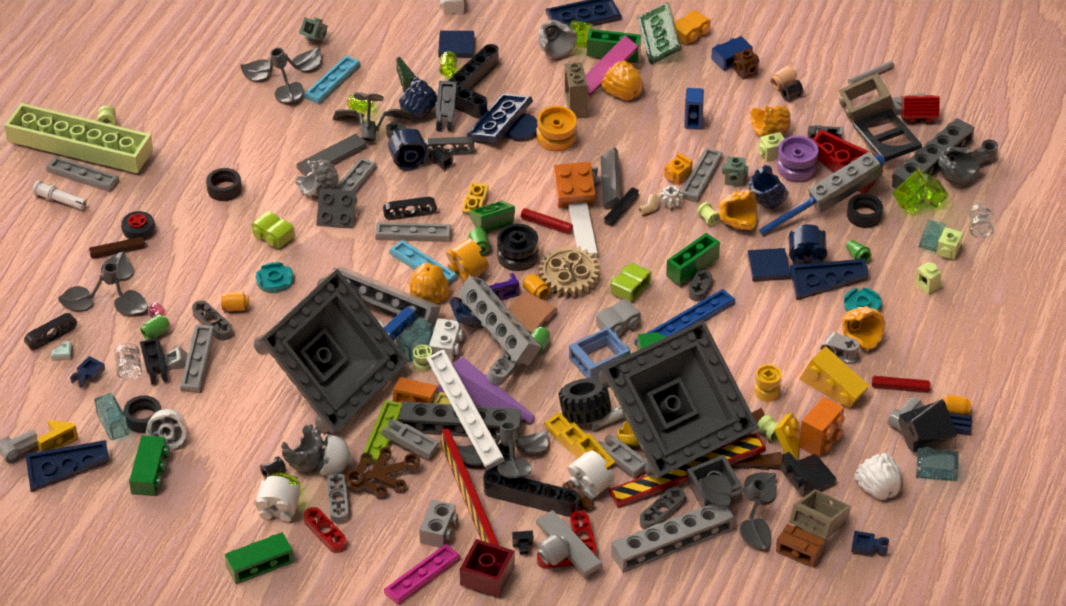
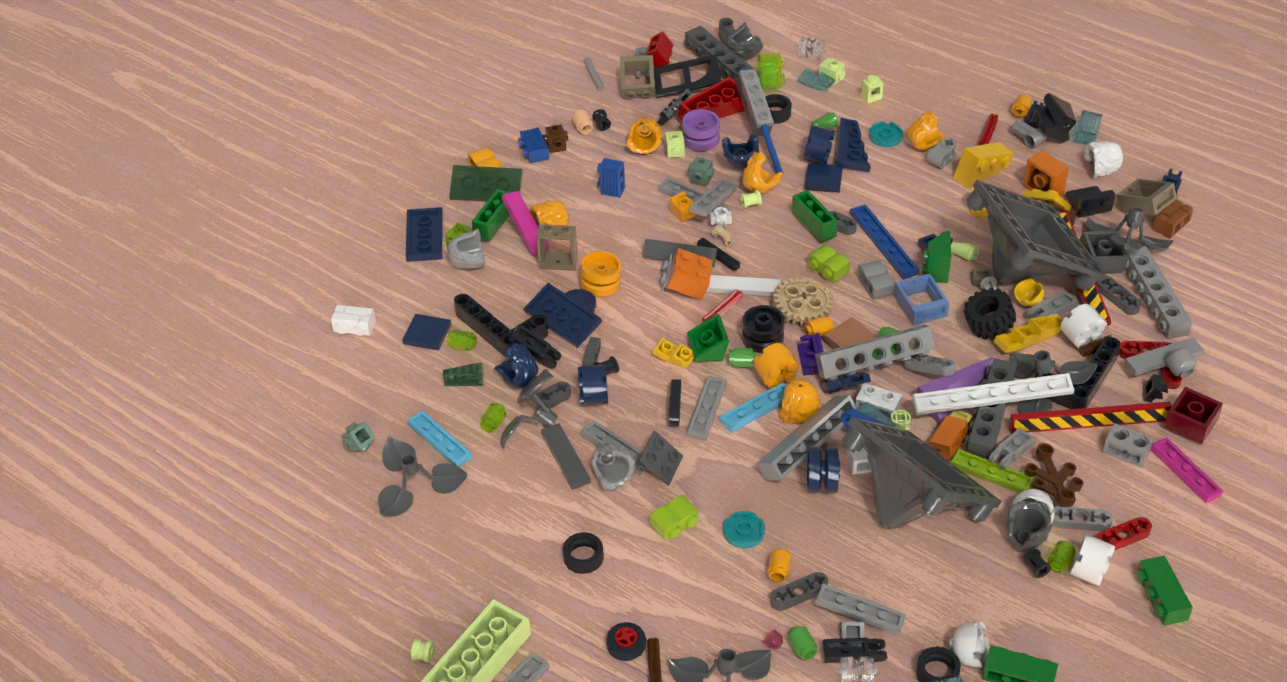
camera: 75 degrees left, 0 degrees up
none -> light grey tile [689,179,737,217]

